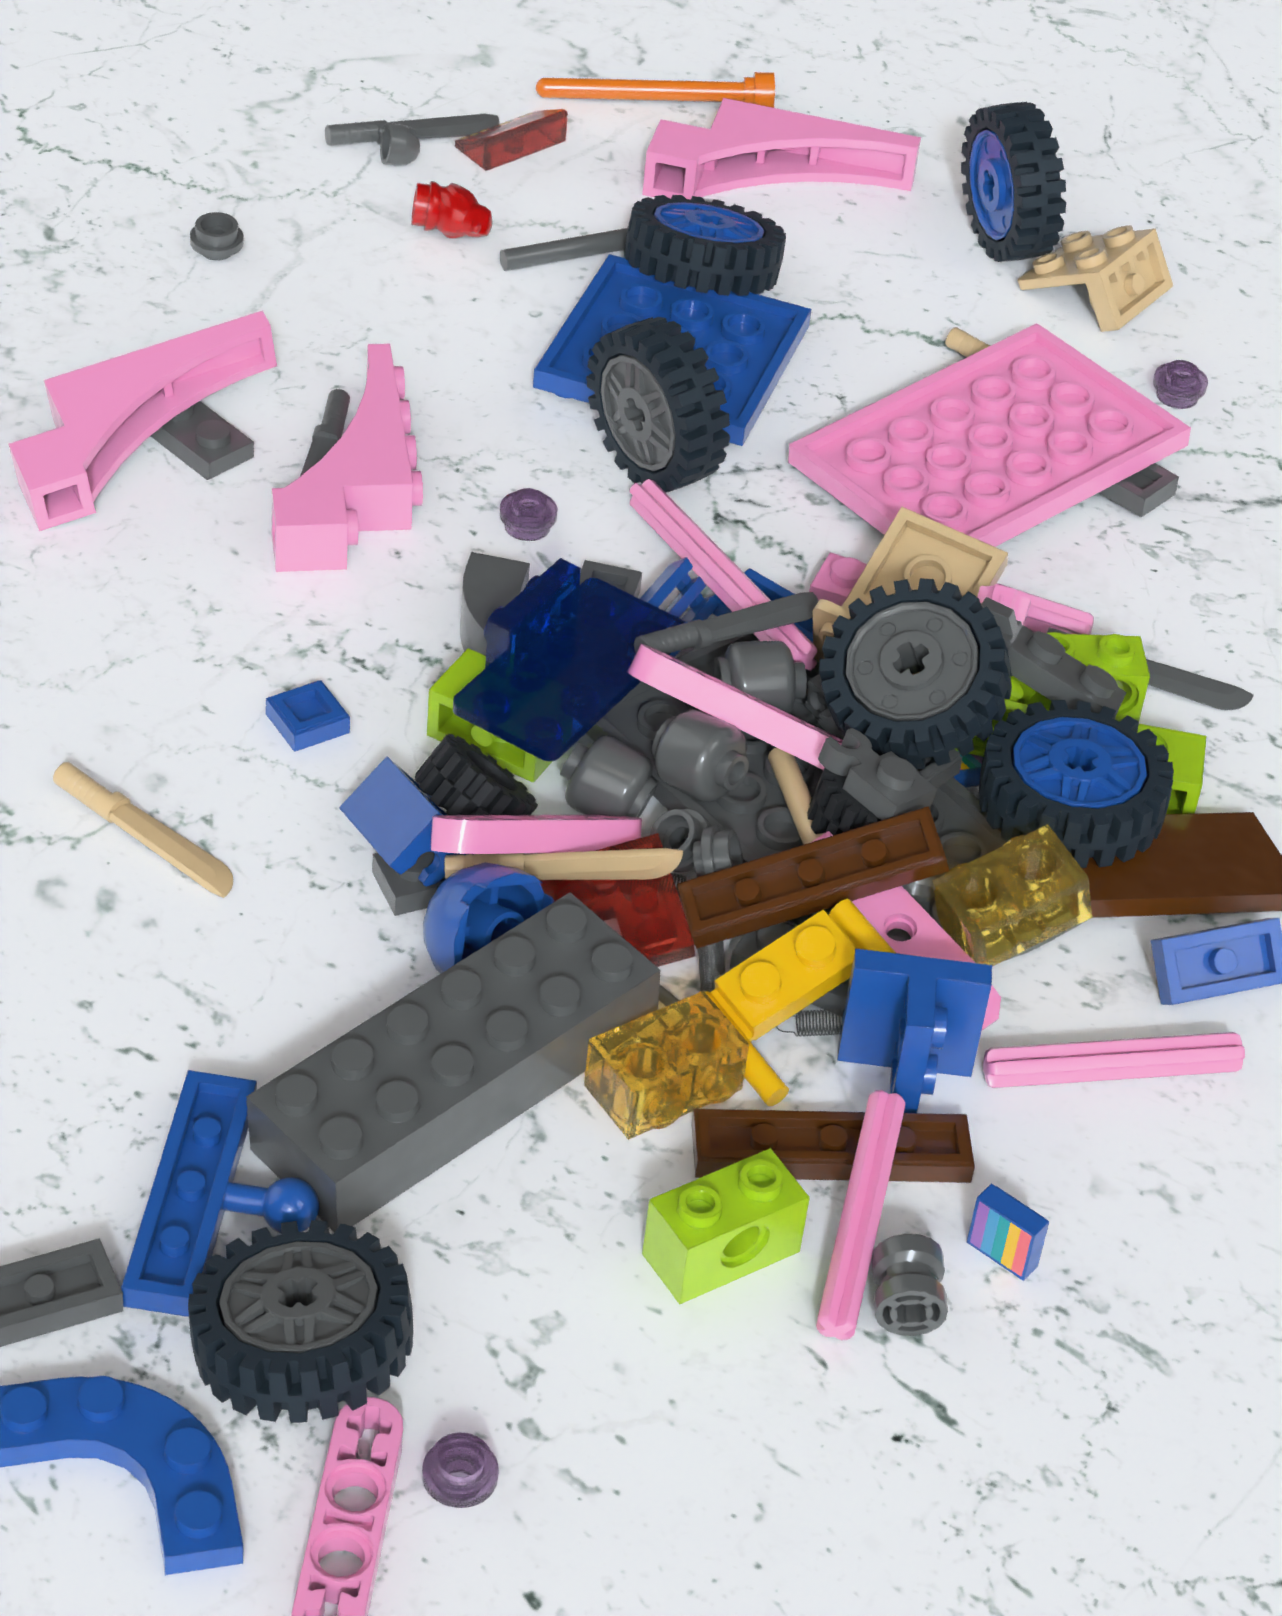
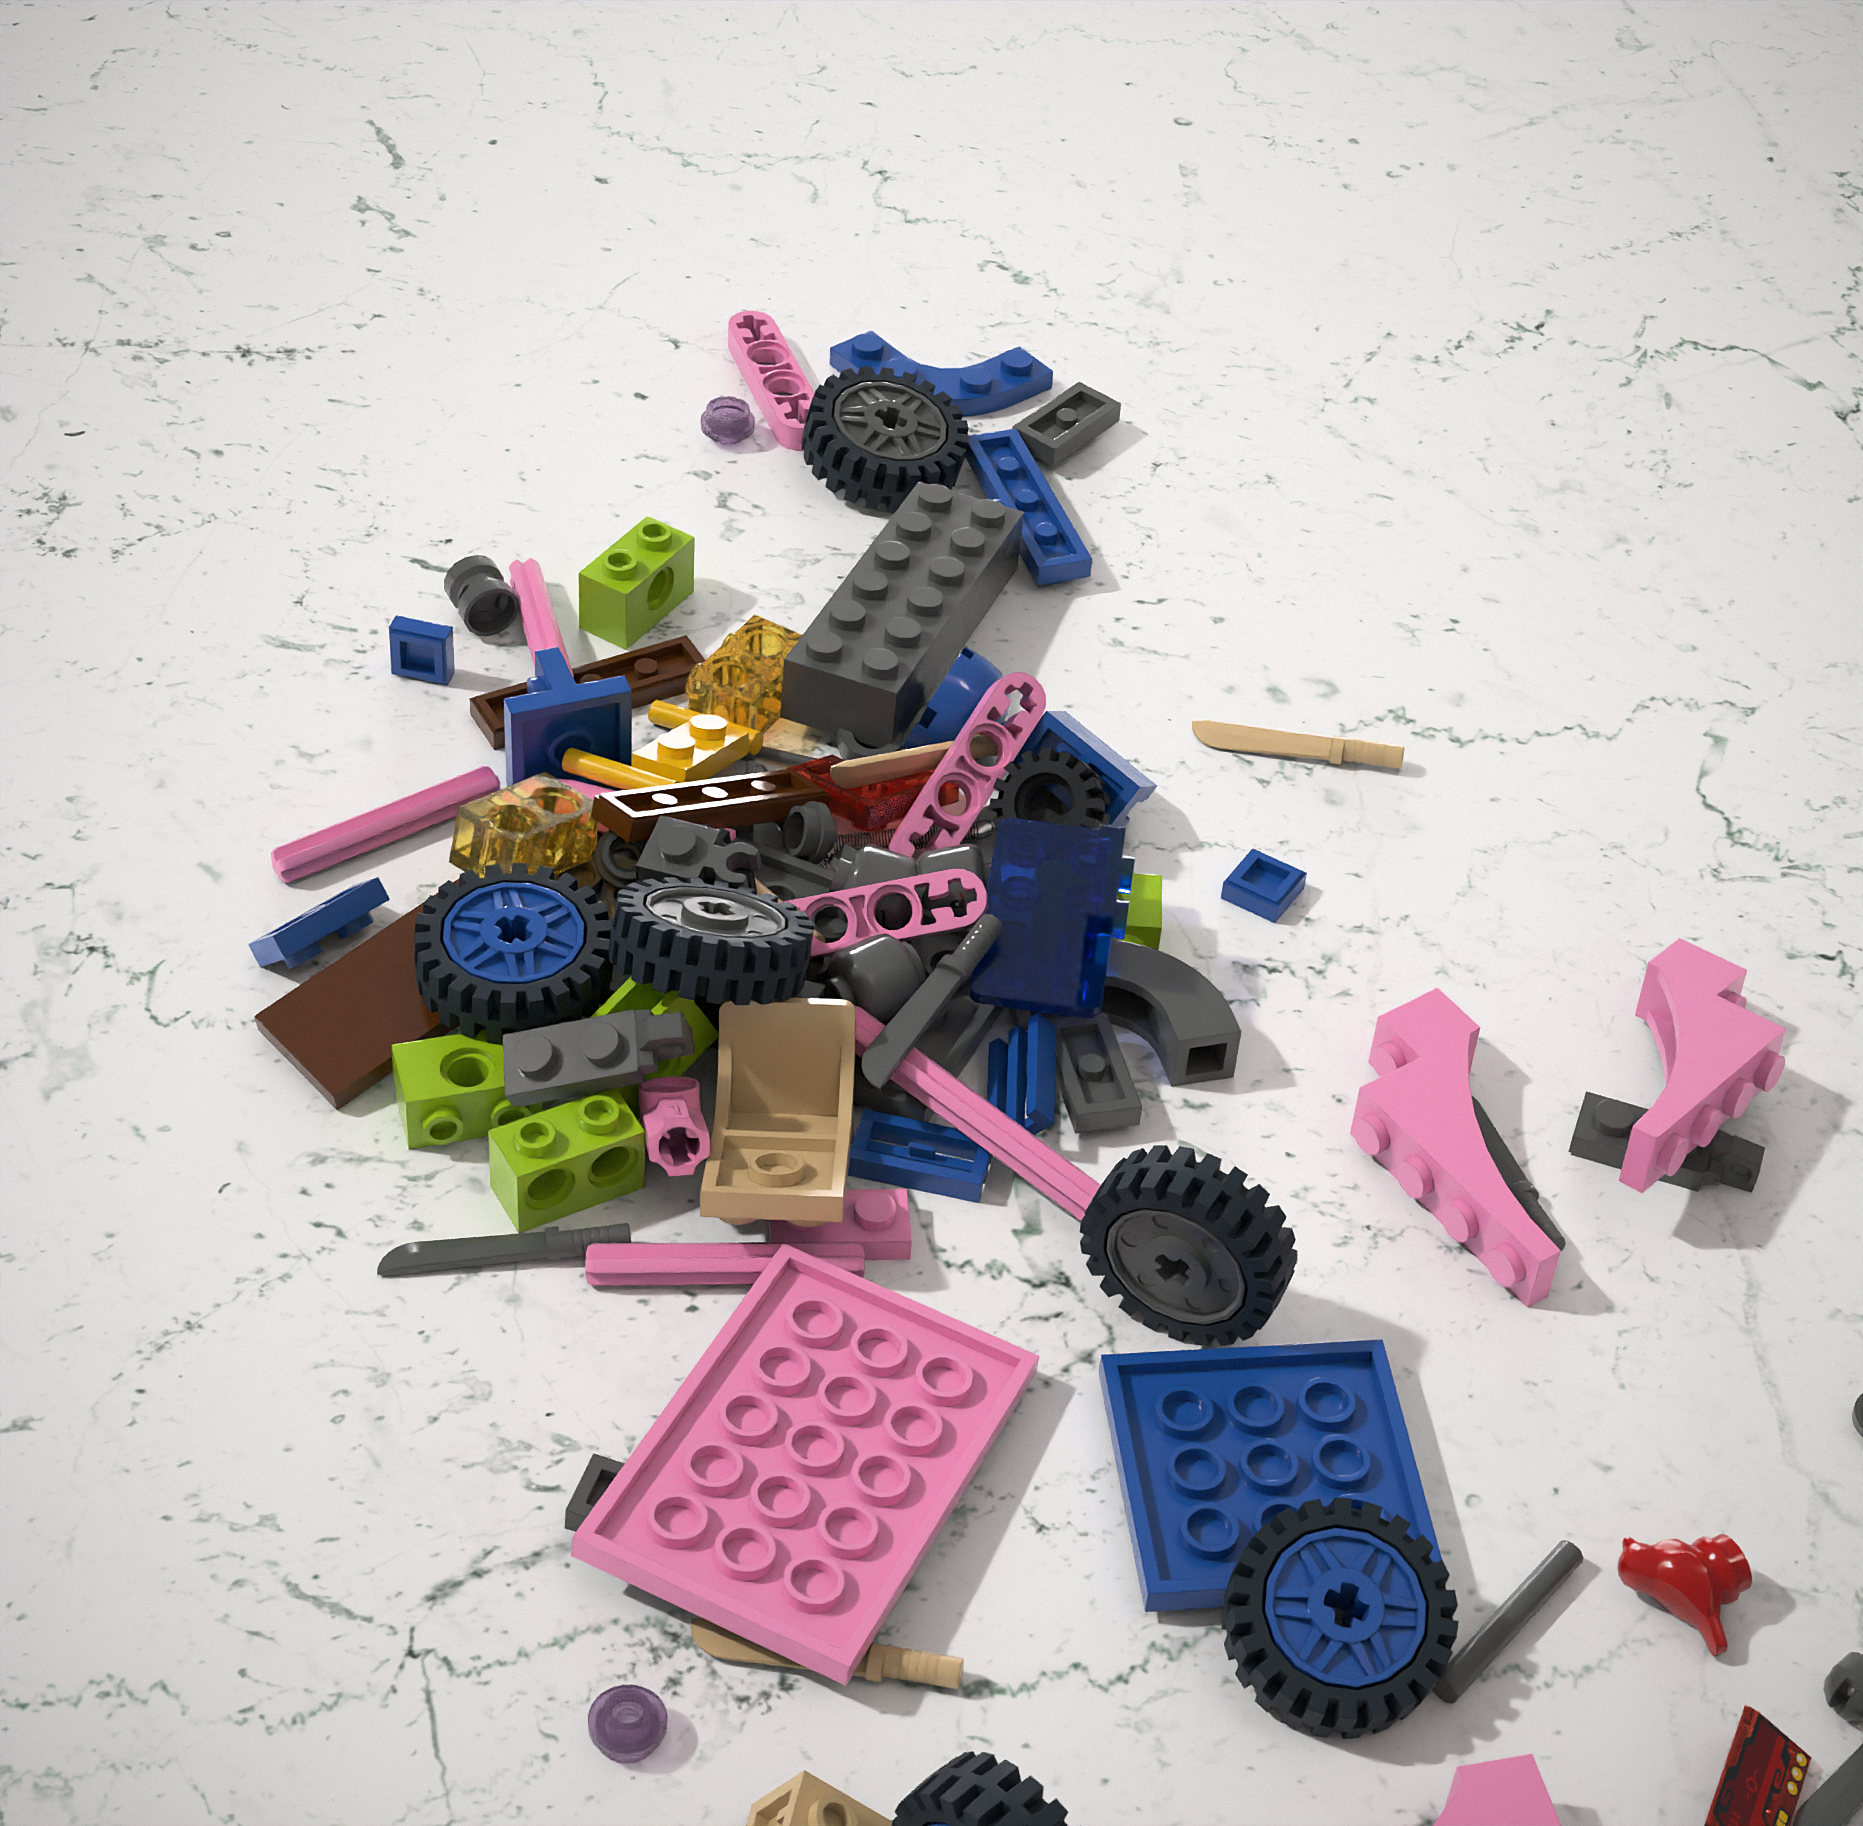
camera: 155 degrees right, 0 degrees up
clear purple plate [499,488,558,541] -> none

